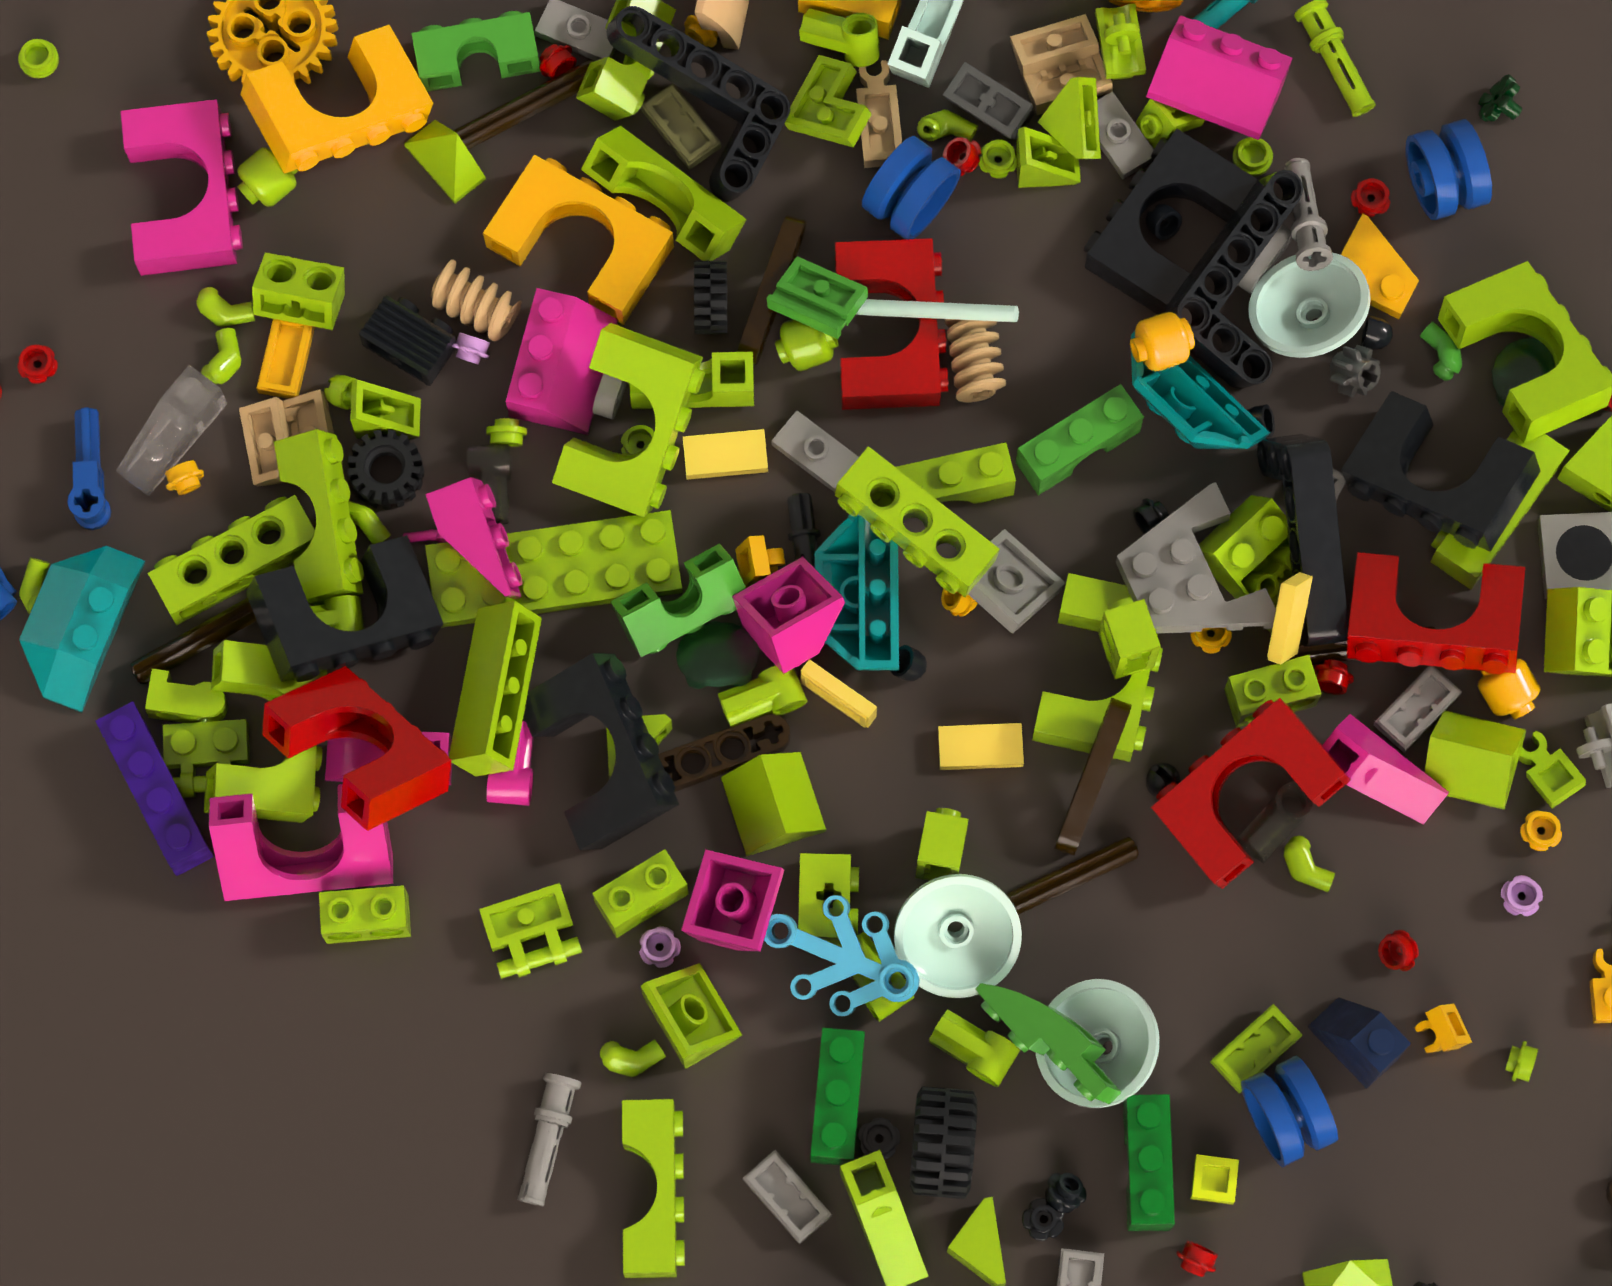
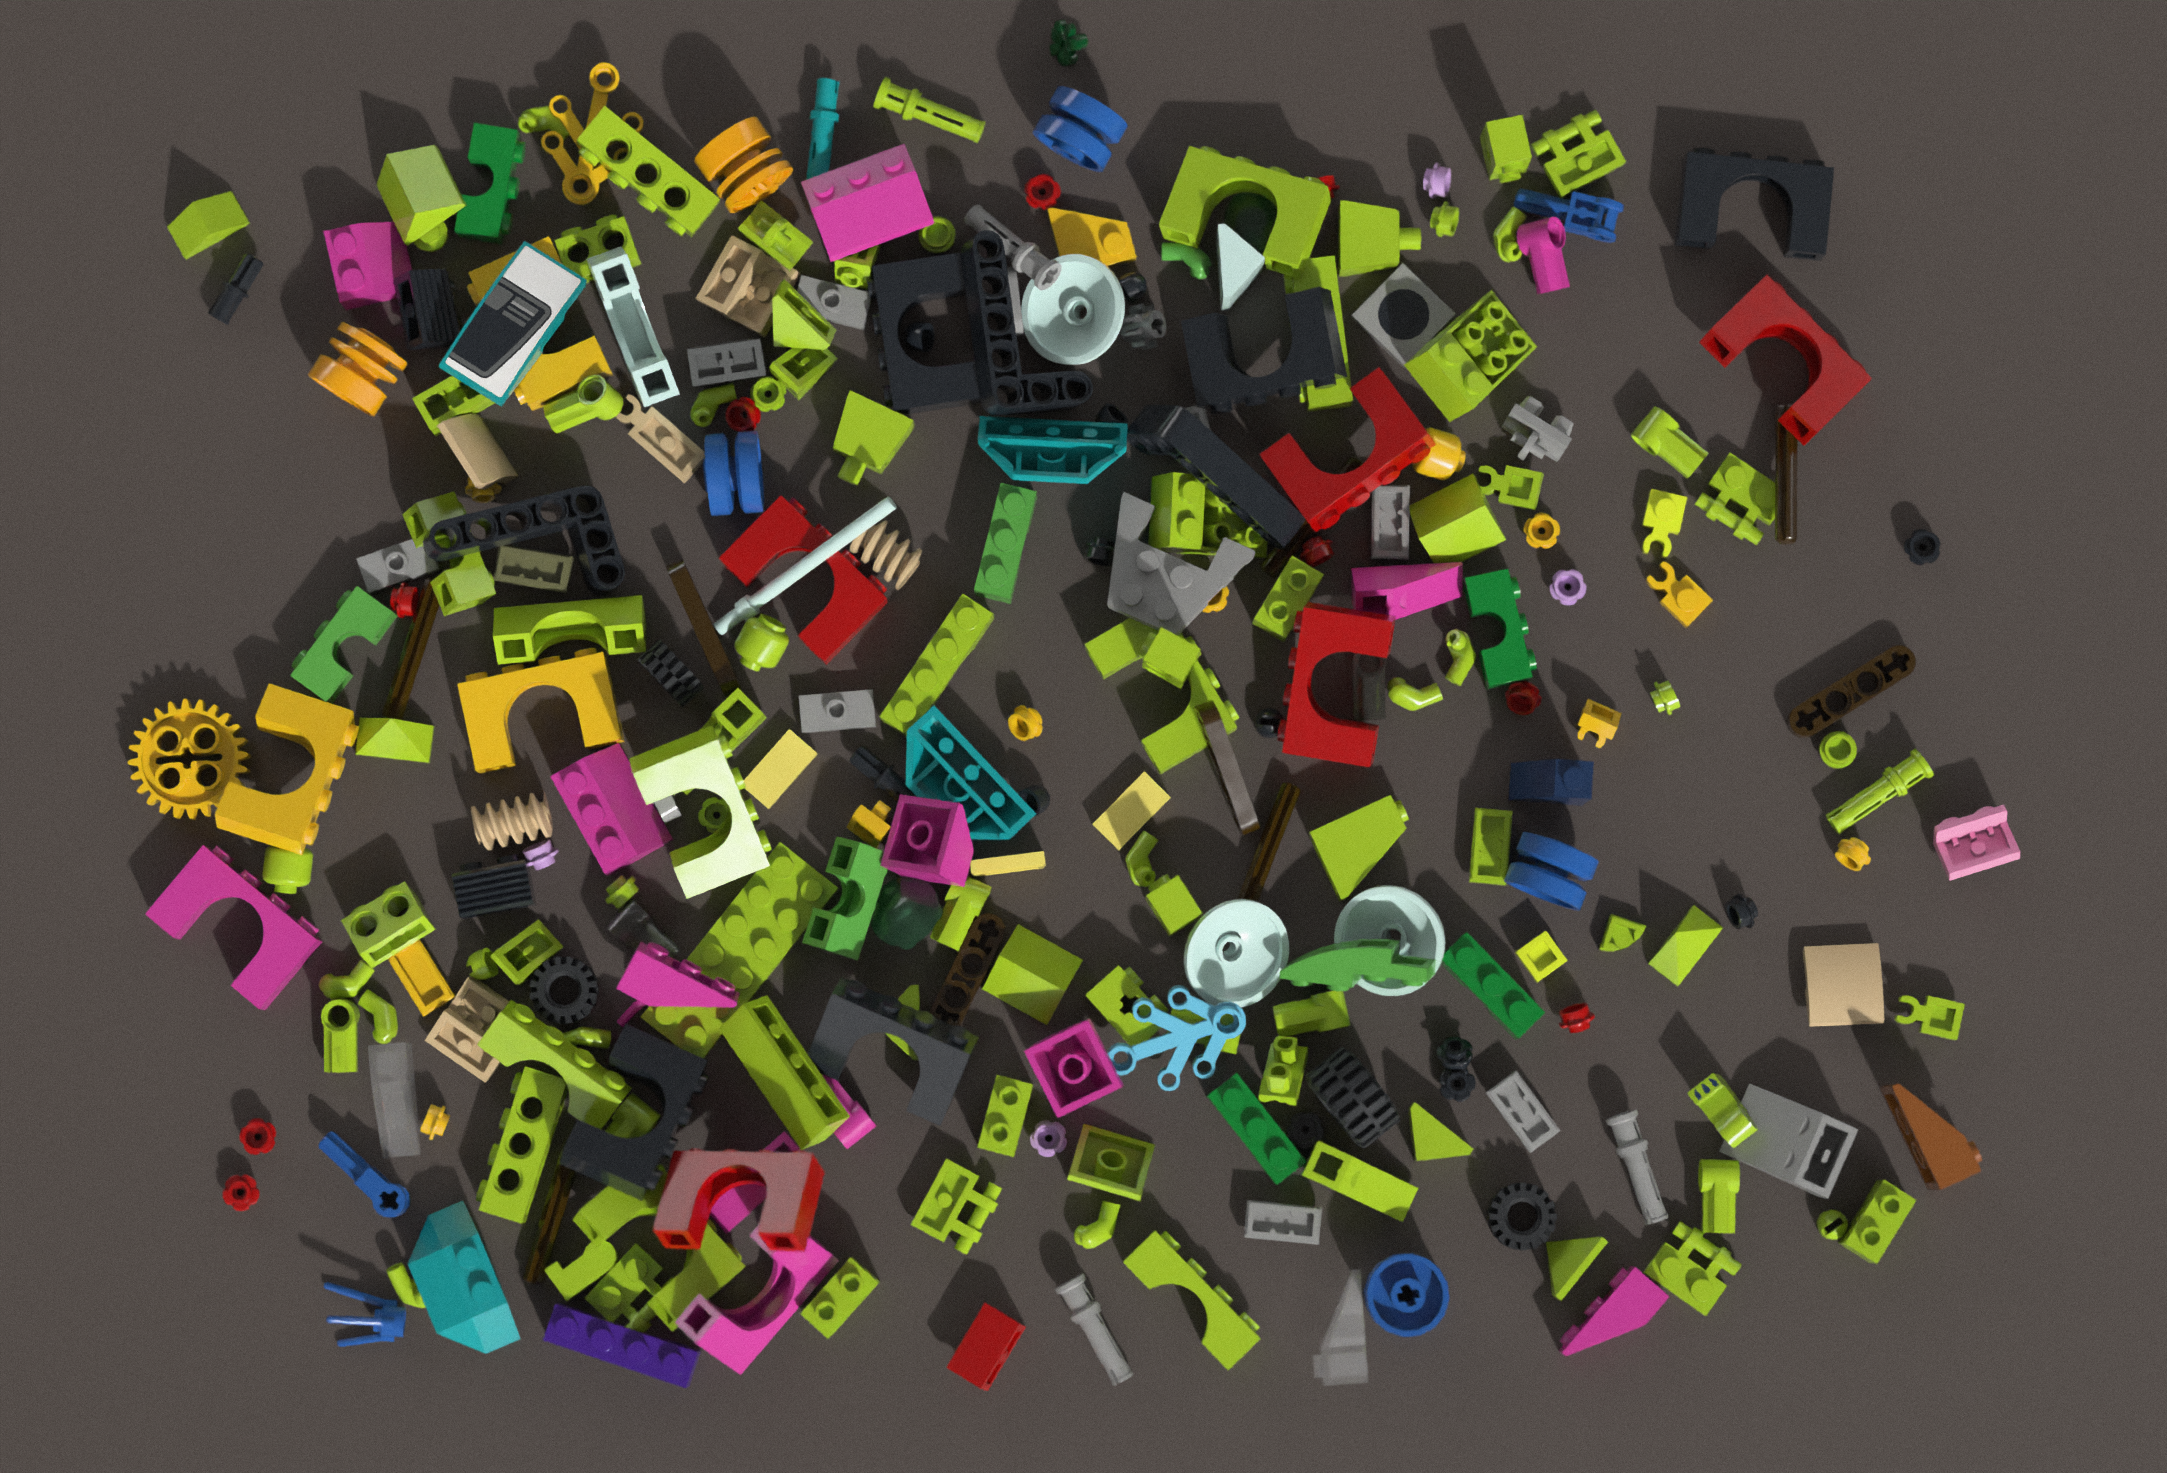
camera: 45 degrees left, 10 degrees up
lime plate [18,39,59,79] -> none
bright green plate [766,256,868,339] -> none
lime plate [785,55,872,148] -> none
lime brick [835,446,1000,597] -> none
light grey tile [968,529,1066,634] -> none
yellow head [1130,312,1195,372] -> none
light yellow tile [1267,572,1313,665] -> none
none -> lime piece [321,998,360,1073]
none -> lime torso [833,390,915,486]
none -> red hinge [946,1303,1026,1391]
none -> lime arm [1125,830,1158,887]
none -> light aqua slope [1216,224,1265,311]
none -> lime hips [1258,1036,1308,1105]
none -> lime slope [1308,795,1409,902]
none -> lime arm [1445,629,1476,686]
none -> green arch [1463,569,1537,690]
none -> lime tile [1598,914,1646,952]

